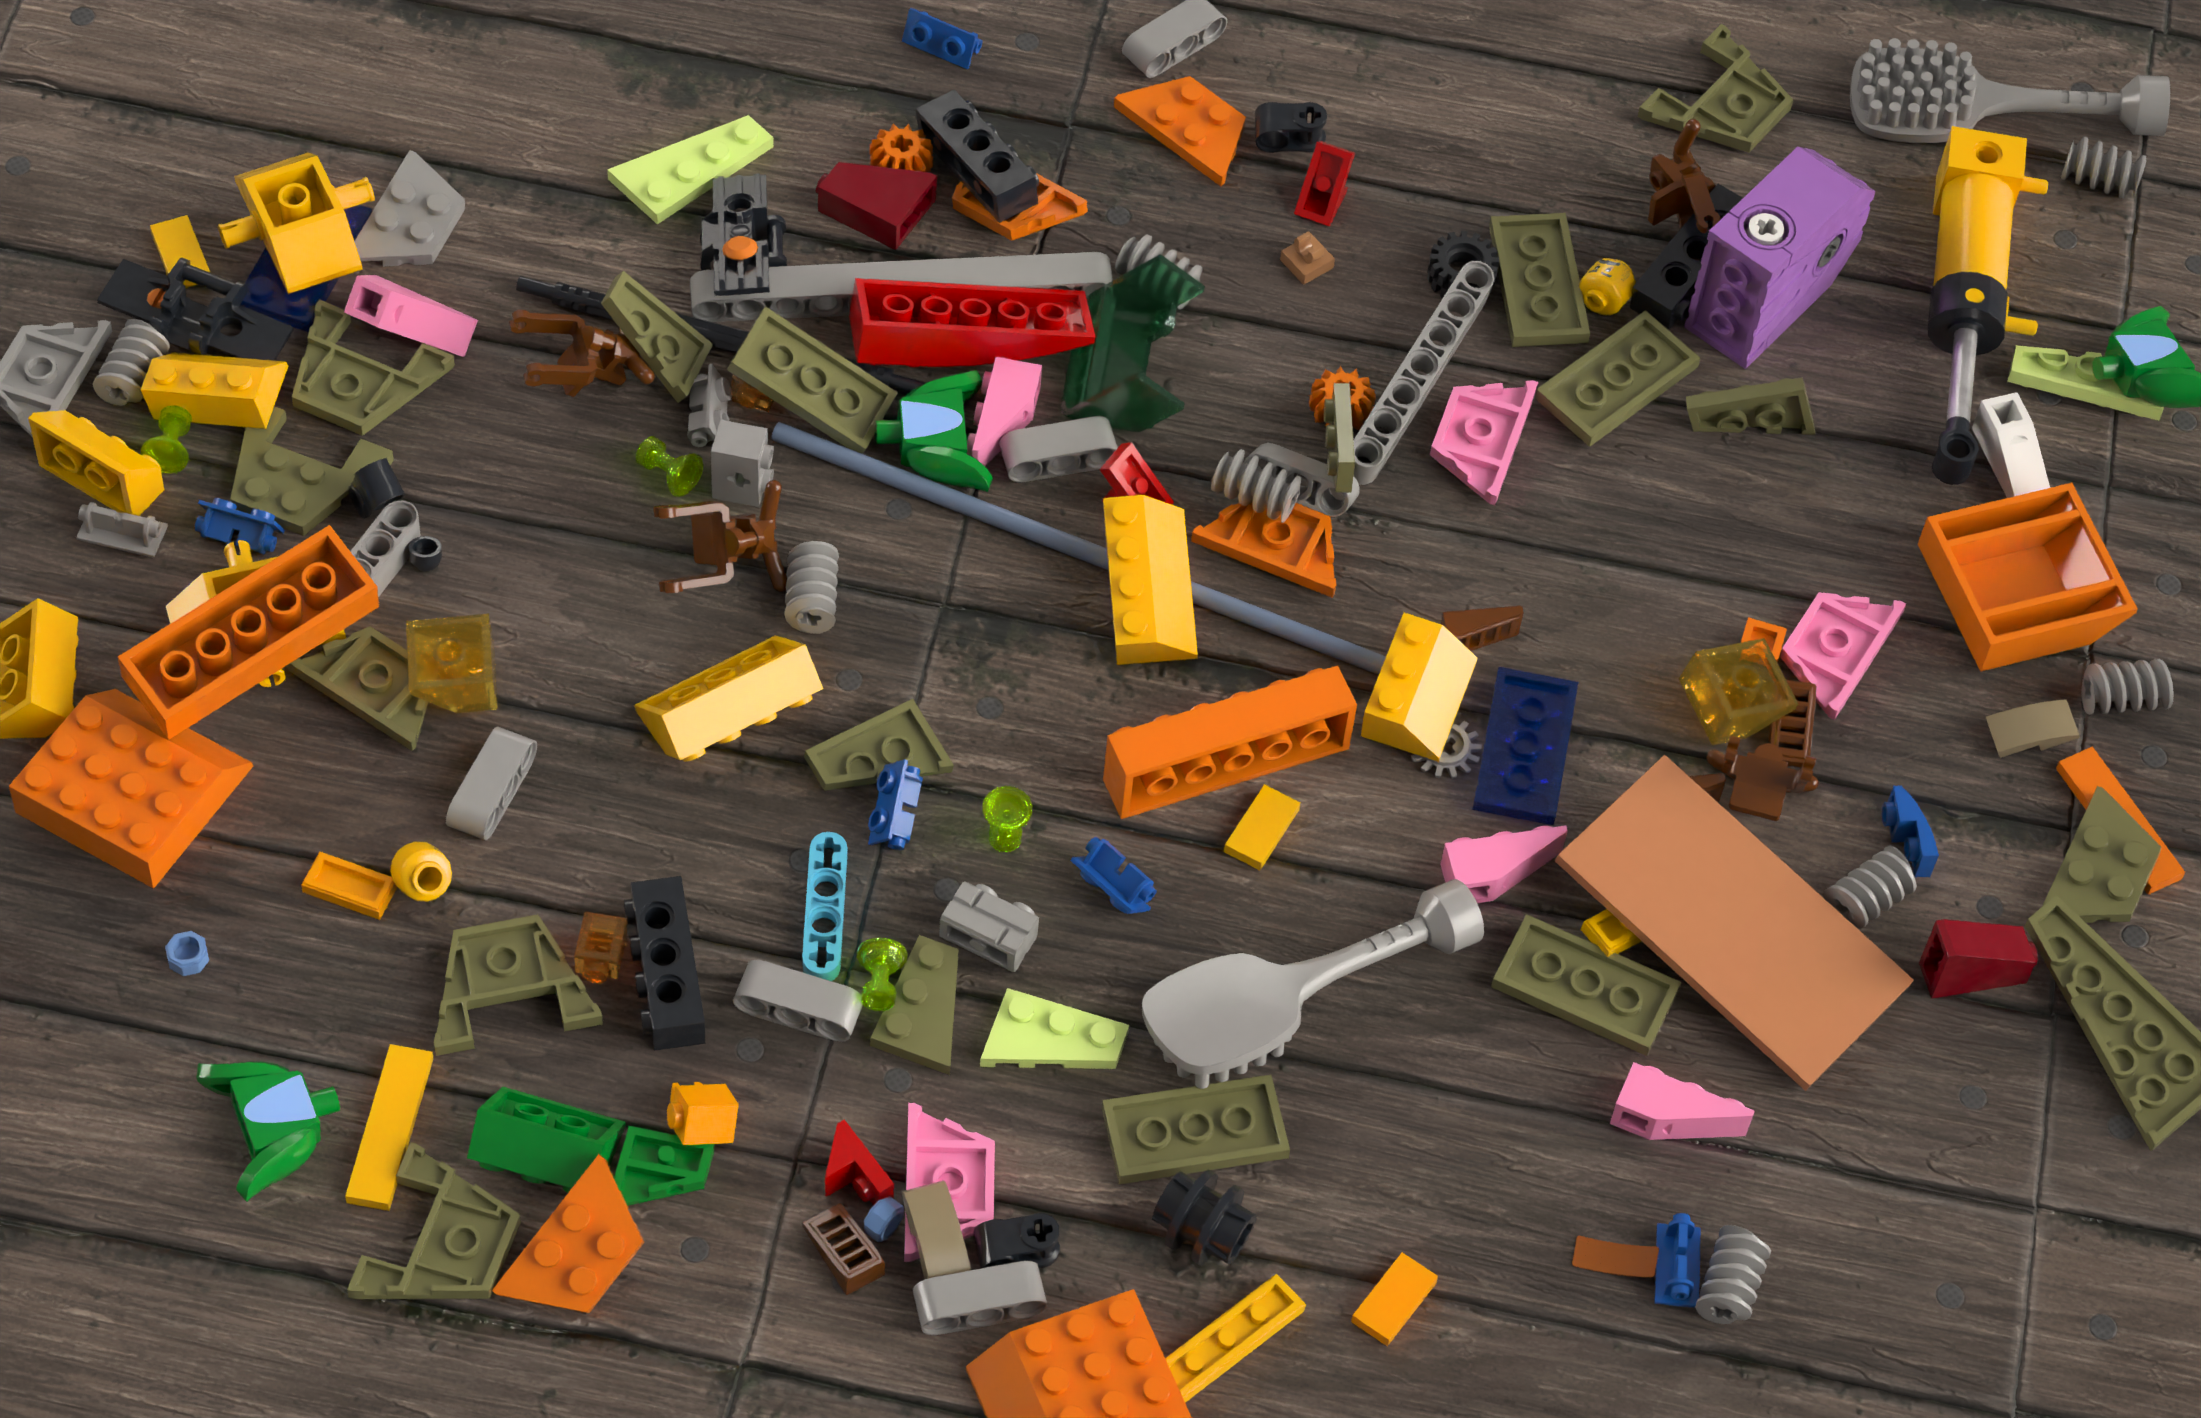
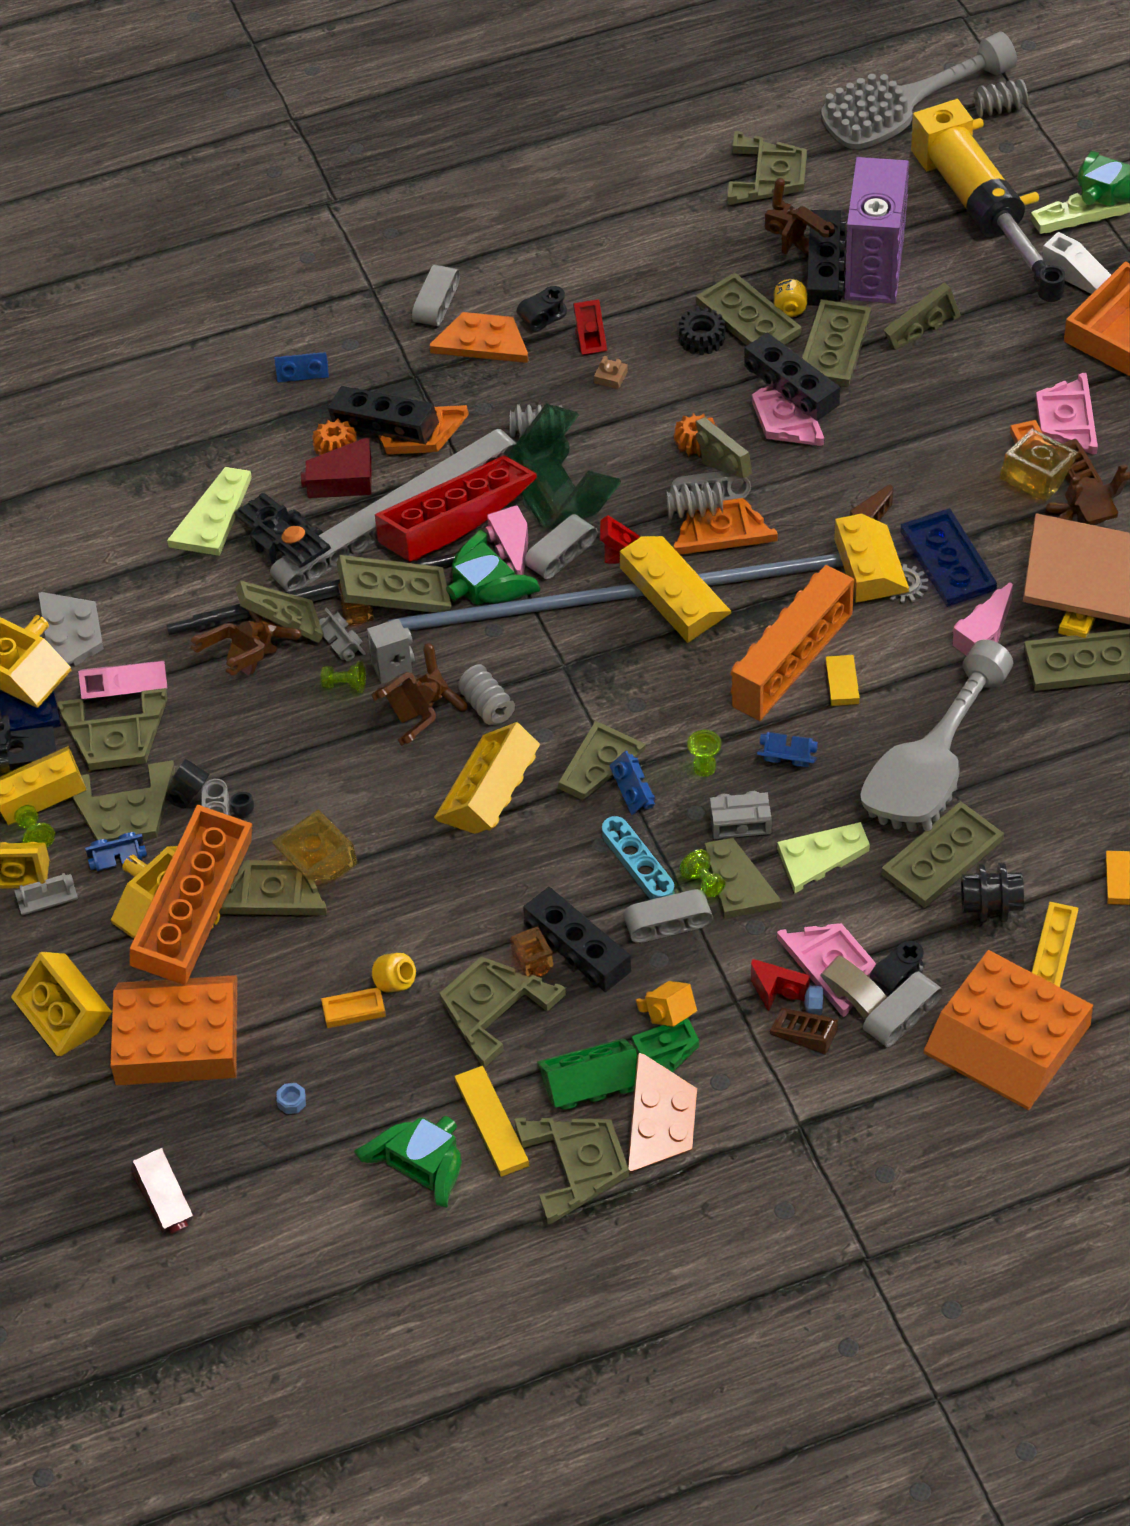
camera: 25 degrees left, 5 degrees down
light grey beam [446,727,537,840] -> none
light grey beam [1353,261,1494,485] -> none
none -> black brick [744,332,840,421]

